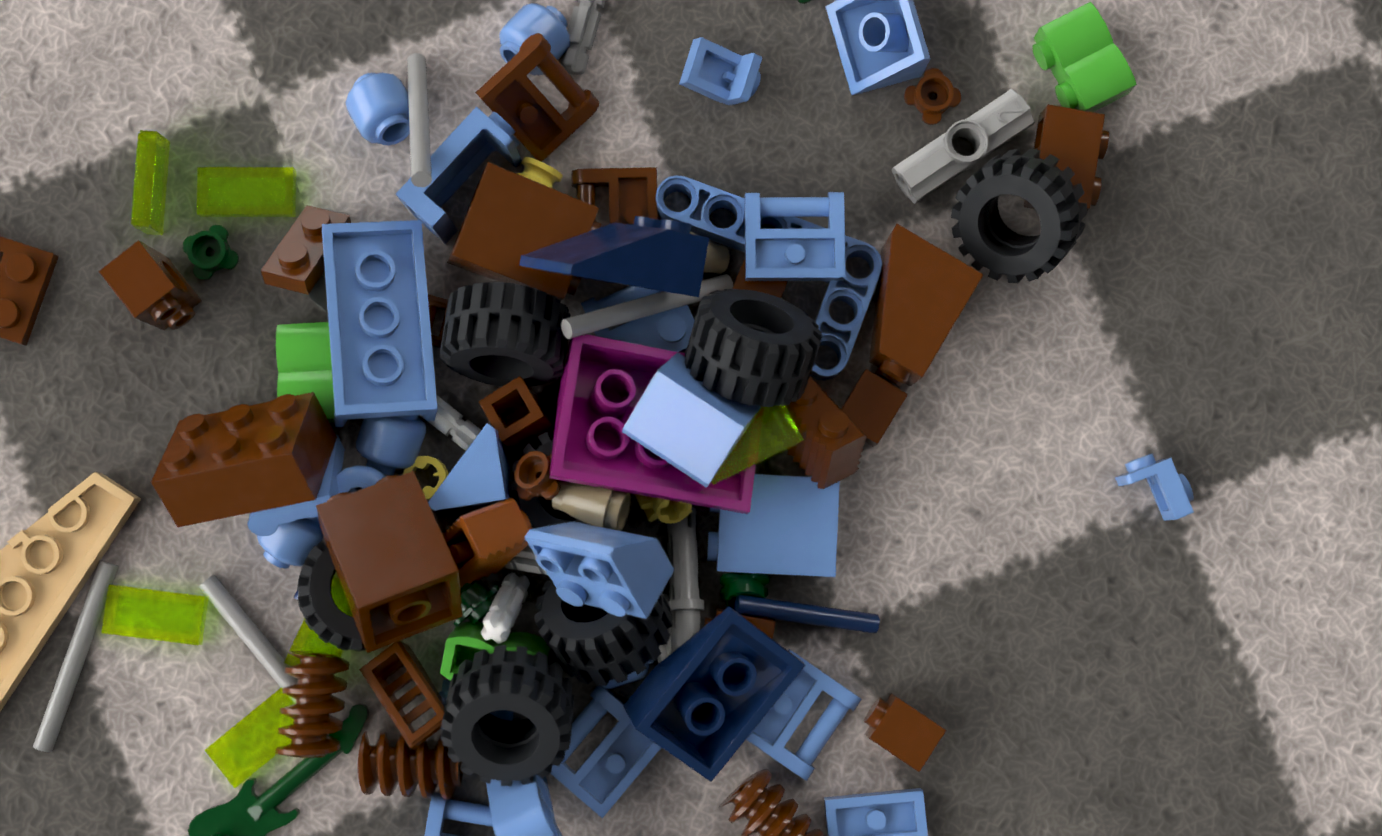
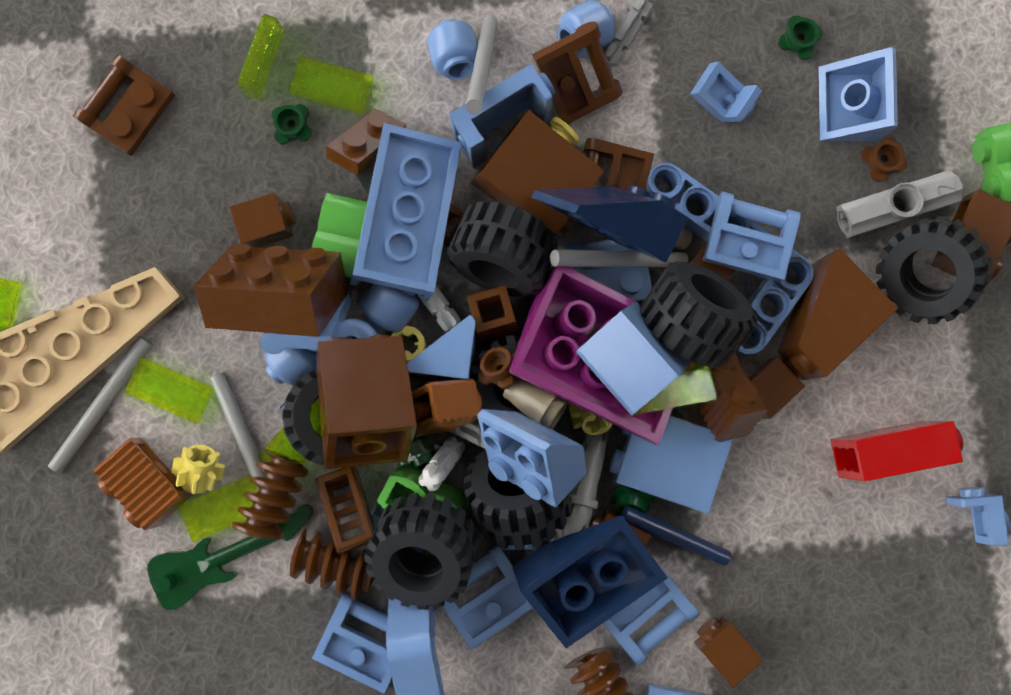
camera: 20 degrees right, 0 degrees up
reddish brown brick [98,240,202,330] -> none
none -> dark orange brick [93,437,192,530]
none -> light yellow gear [171,445,225,494]
none -> reddish brown brick [229,193,296,247]
none -> red brick [830,421,964,482]

